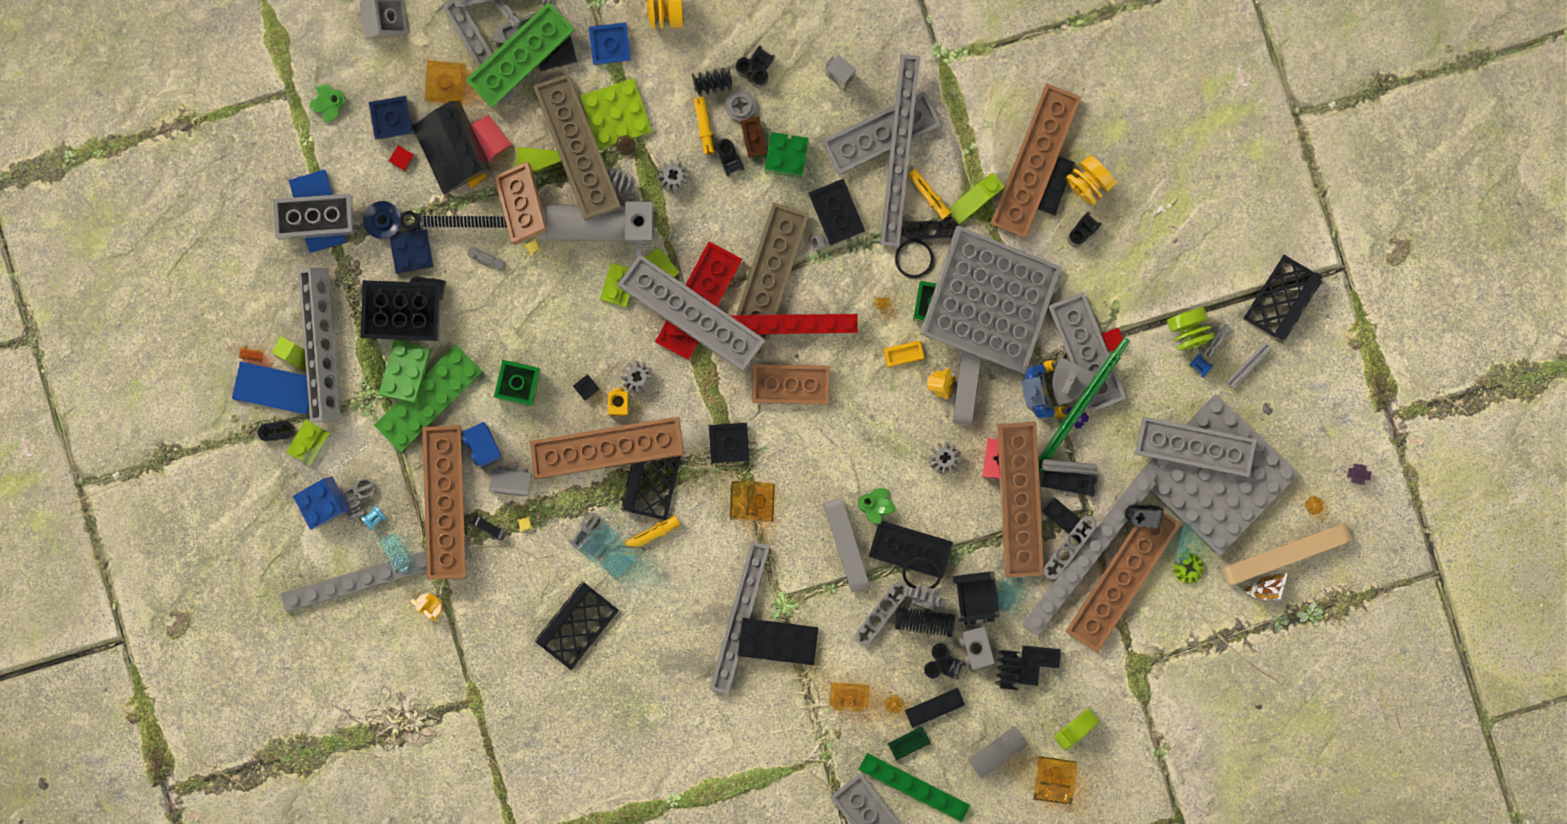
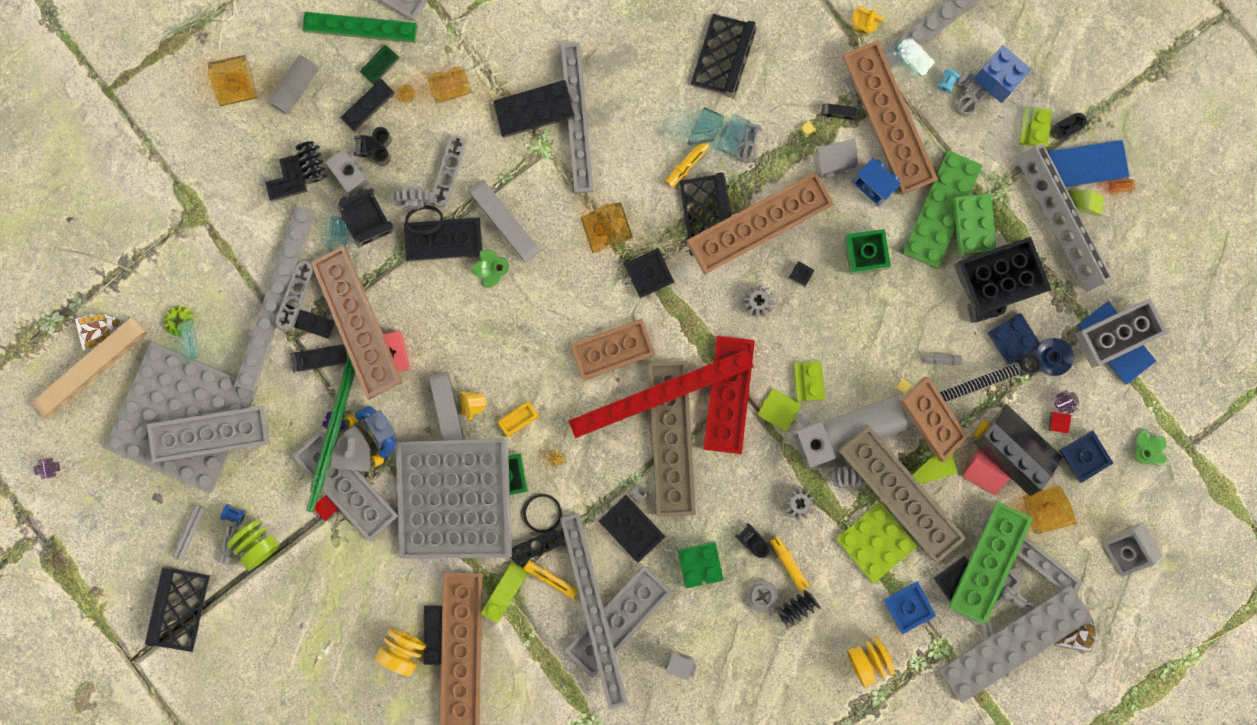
camera: 155 degrees right, 0 degrees up
yellow brick [608,388,628,416] -> none
clear smoke tile [616,135,636,155] -> none
light grey plate [617,255,765,372] -> none
black piece [736,45,776,88] -> none
reddish brown plate [740,116,767,158] -> none
black piece [895,606,955,638] -> none
light grey gear [929,442,961,475] -> none
light grey axle [1041,459,1097,475] -> none
lime animal [1054,707,1100,751] -> none
medium nougat plate [1065,503,1181,653] -> none
black piece [1067,211,1102,248] -> none
black piece [1125,504,1164,529] -> none
clear yellow plate [1305,496,1324,515] -> none
none -> gear [1054,390,1079,415]

